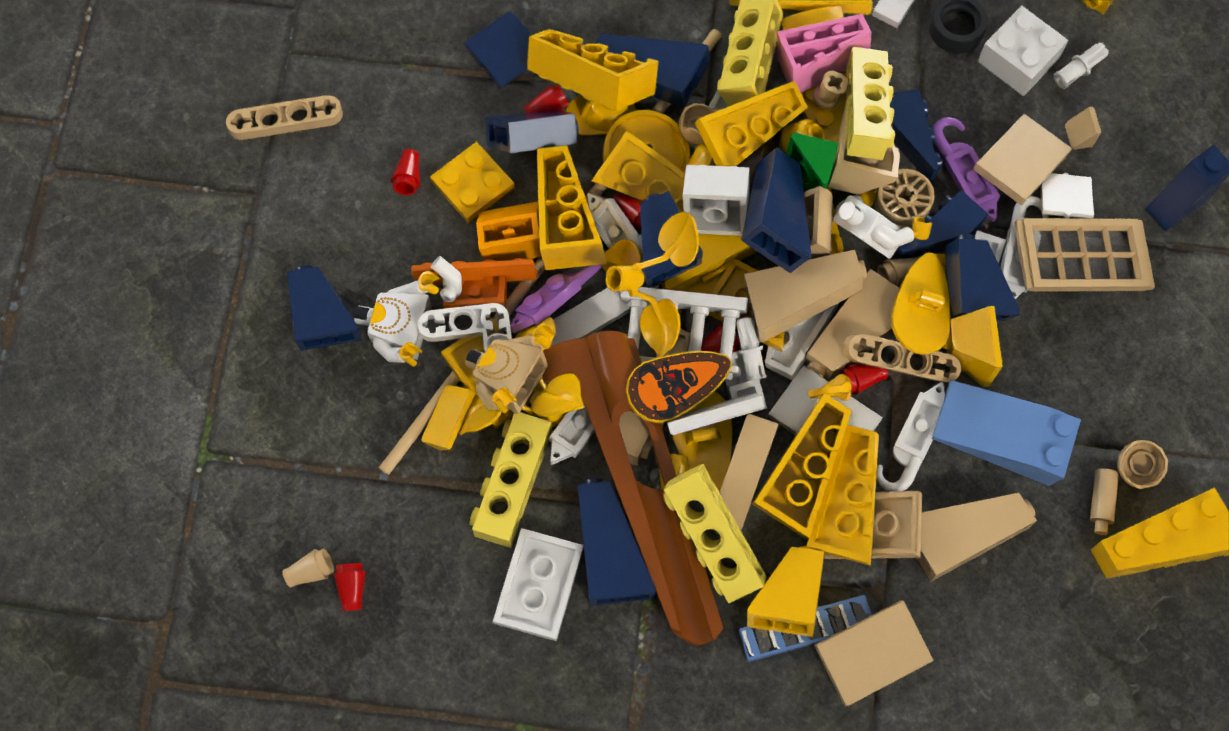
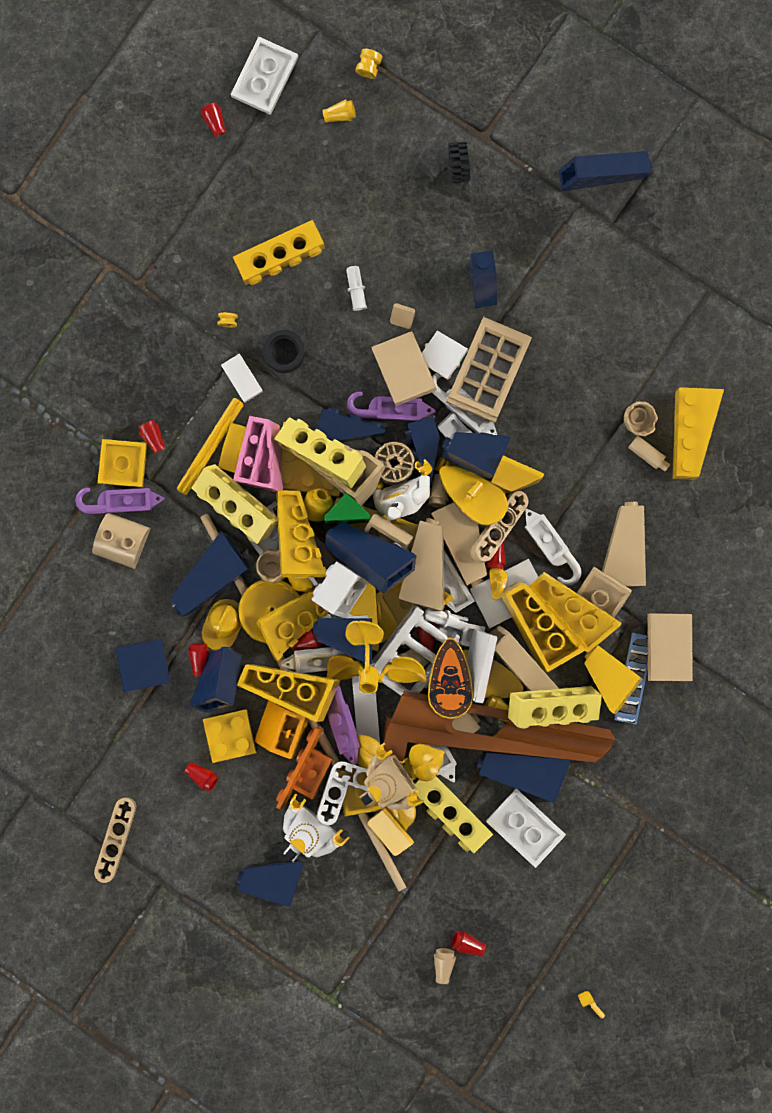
camera: 60 degrees left, 15 degrees up
white arm [430,256,462,302] -> none
yellow wedge [527,29,659,111] -> none
tan bush [813,71,848,110] -> none
medium blue slope [931,380,1081,486] -> none
white brick [978,5,1068,96] -> none

